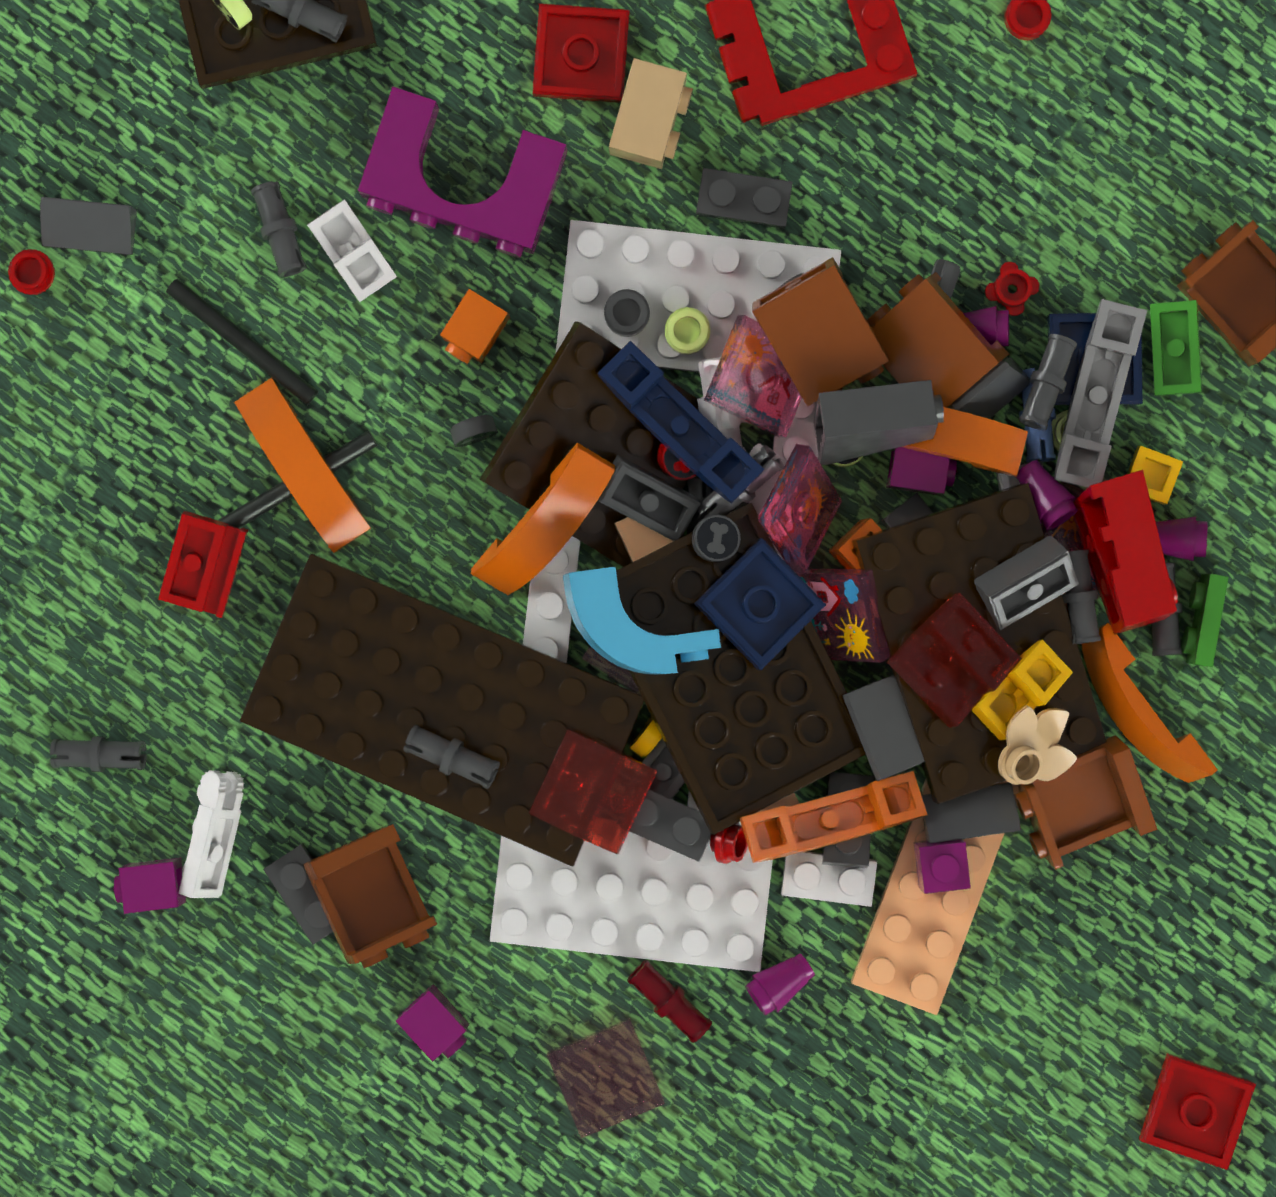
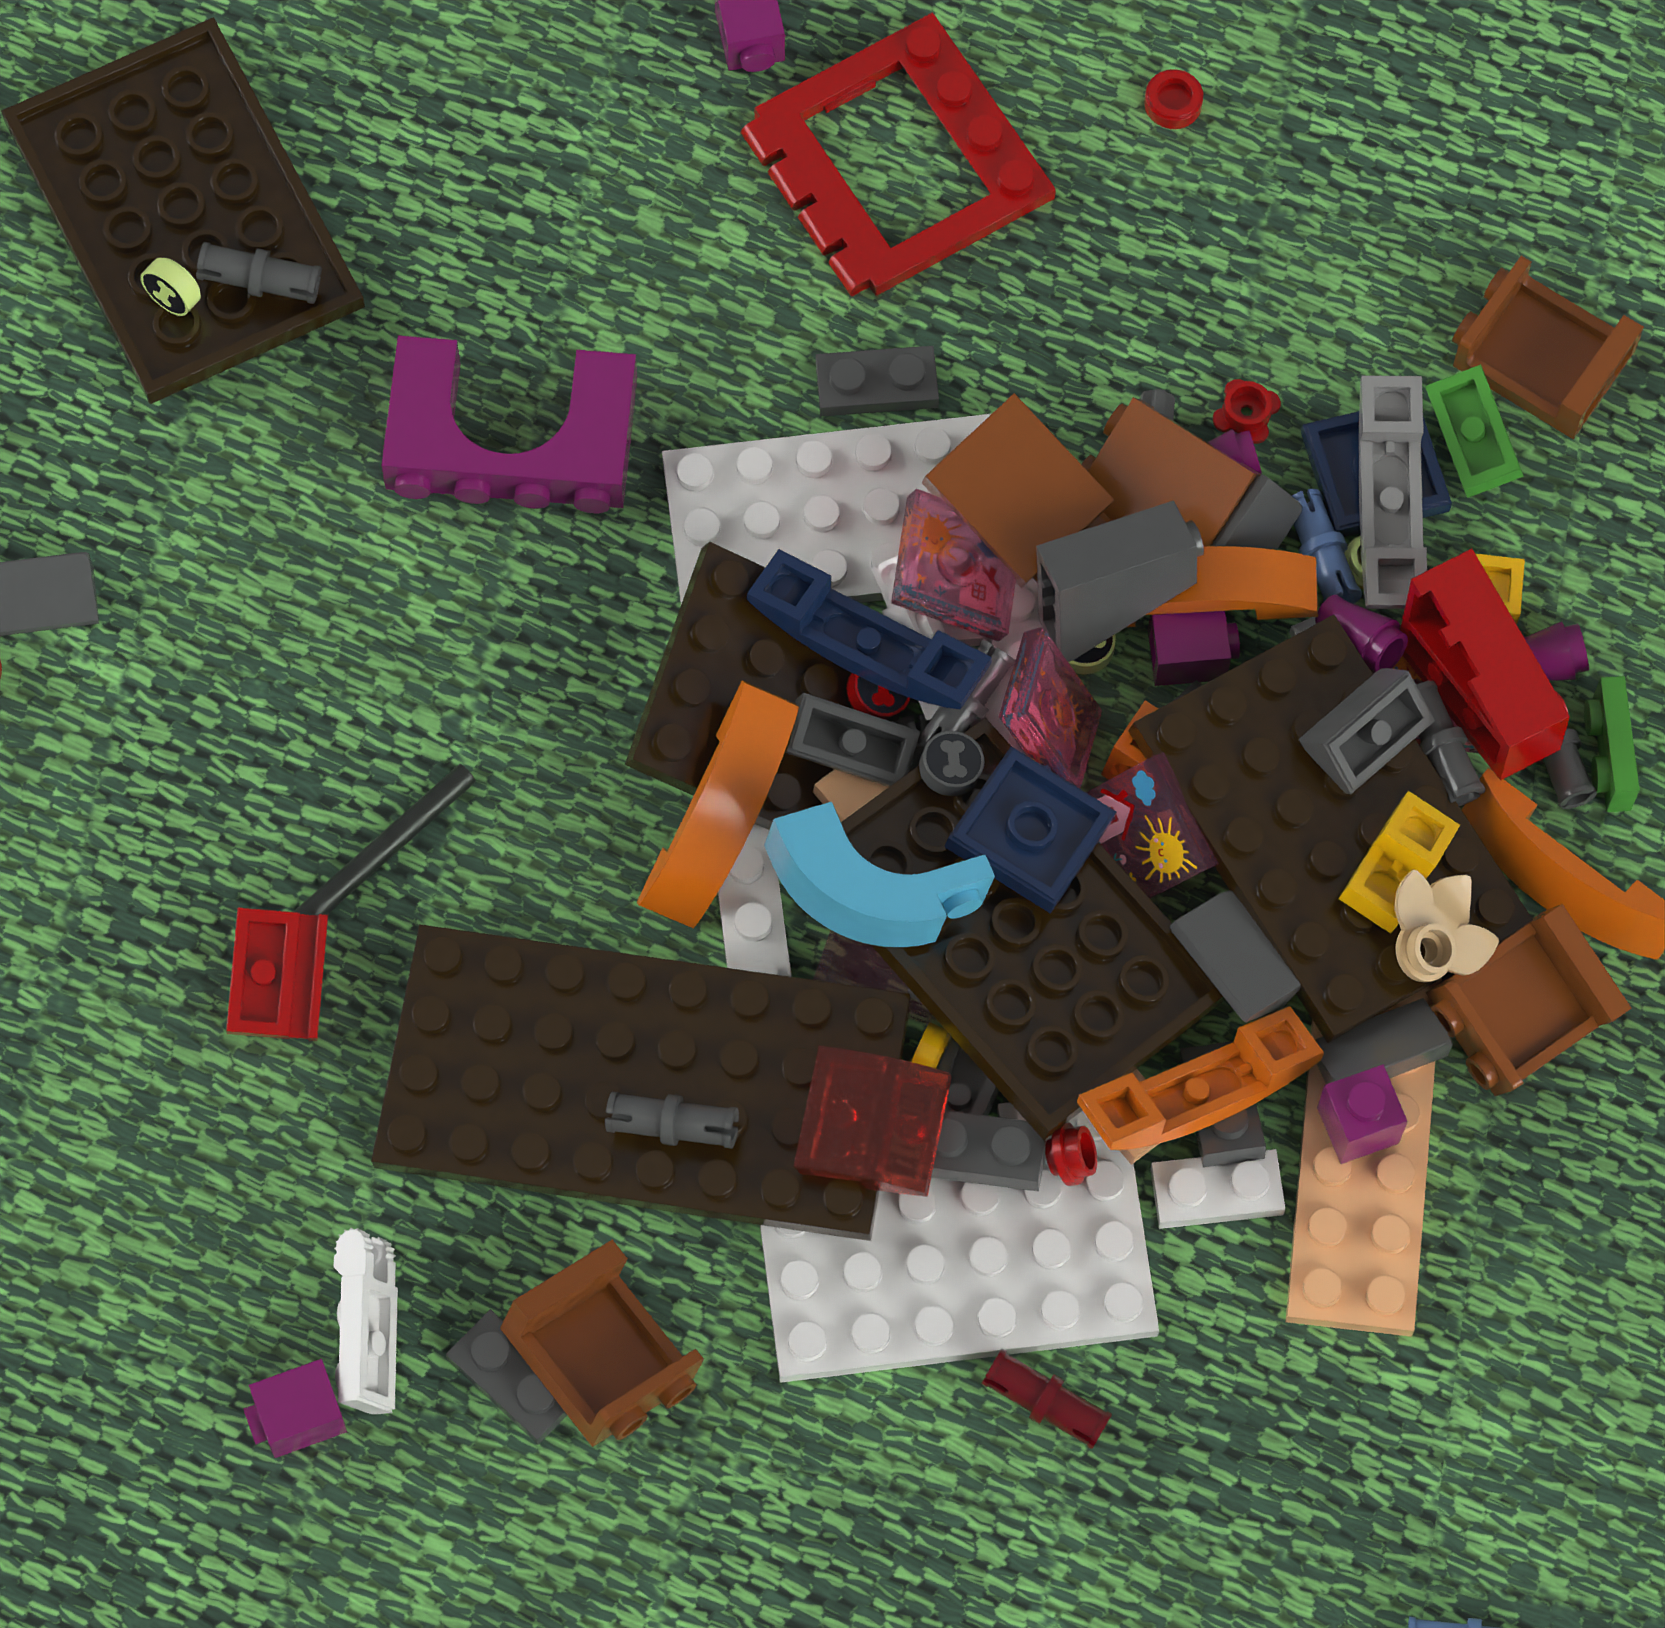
camera: 15 degrees left, 20 degrees down
dark grey pin [50,736,147,772] -> none
pearl dark grey bar [166,279,319,405] -> none
orange slope [234,377,372,553] -> none
dark grey pin [251,181,307,277] -> none
white slope [307,199,397,302] -> none
magenta brick [396,984,470,1062] -> none
orange brick [440,289,510,364] -> none
dark grey tile [450,415,498,447] -> none
red tile [532,3,630,103] -> none
tile [547,1018,665,1138] -> none
dark grey tile [604,289,650,337] -> none
tan brick [609,58,693,169] -> none
yellowish green tile [665,307,710,355] -> none
magenta cone [745,953,815,1016] -> none
clear red slope [887,592,1022,728] -> none
dark grey pin [1019,334,1077,430] -> none

